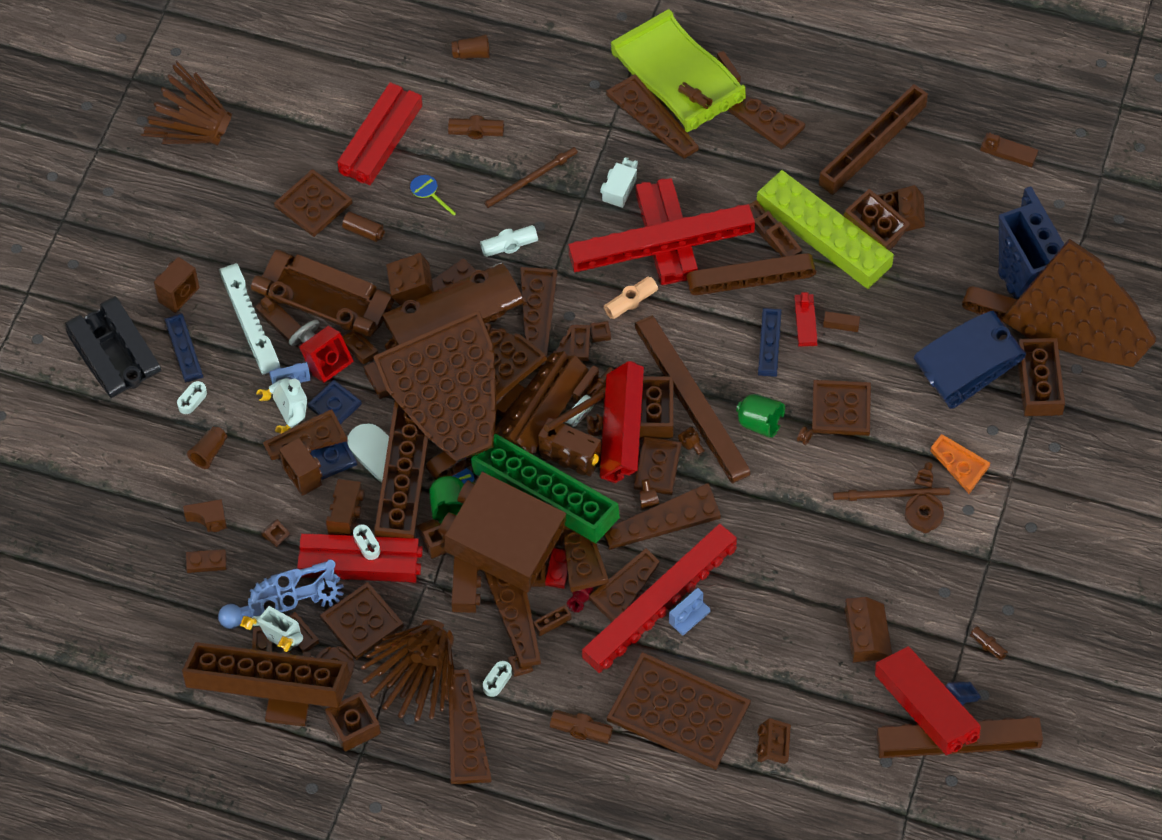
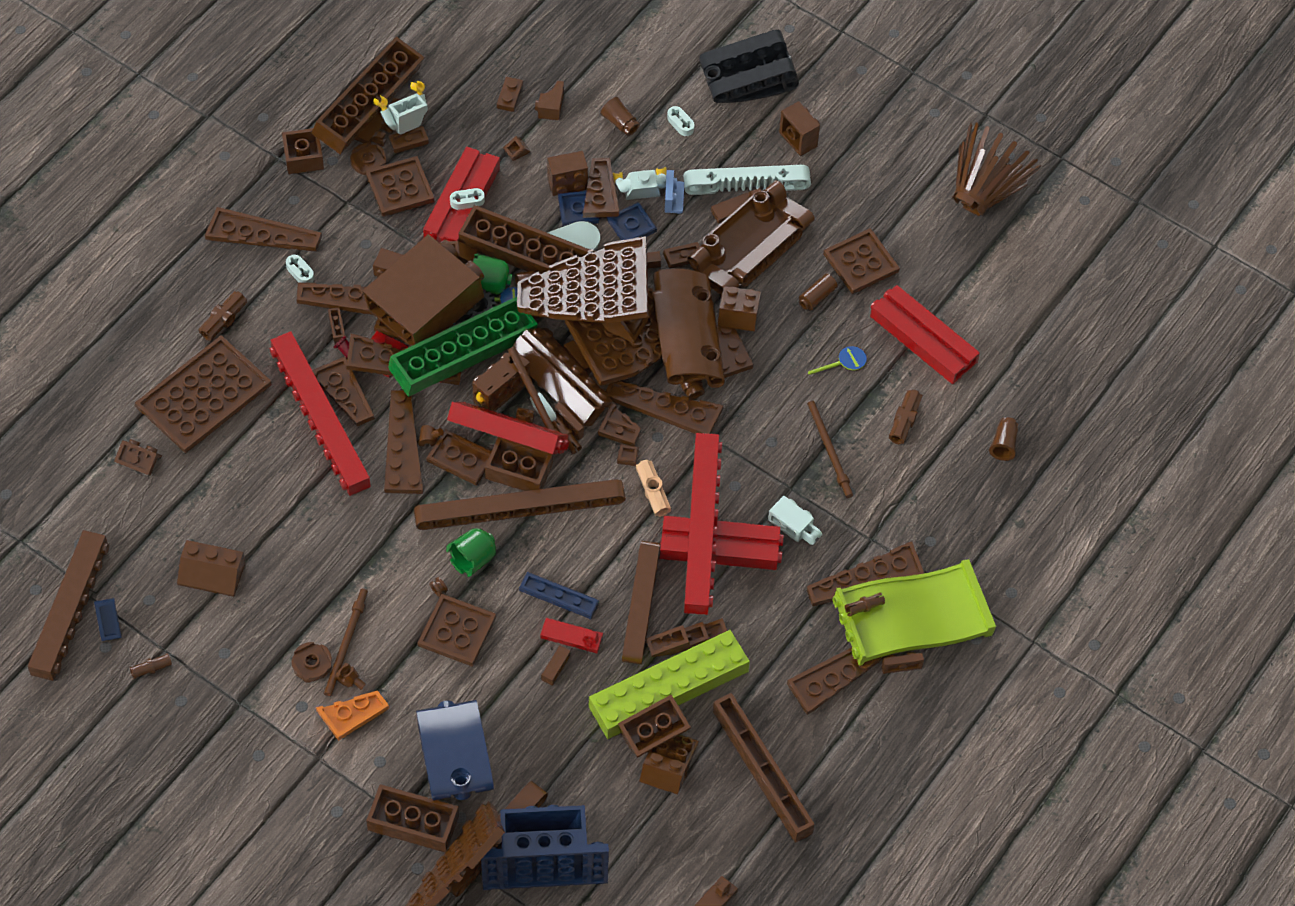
camera: 105 degrees right, 0 degrees up
dark blue tile [165,314,203,383] -> none
medium blue arm [218,559,344,629] -> none
red piece [289,320,354,383] -> none
reddish brown wedge [326,479,365,536] -> none
reddish brown plant [361,620,455,722] -> none
light aqua piece [480,225,538,257] -> none
medium blue bracket [669,588,710,635] -> none
reddish brown piece [678,427,705,455] -> none
red brick [875,646,981,756] -> none

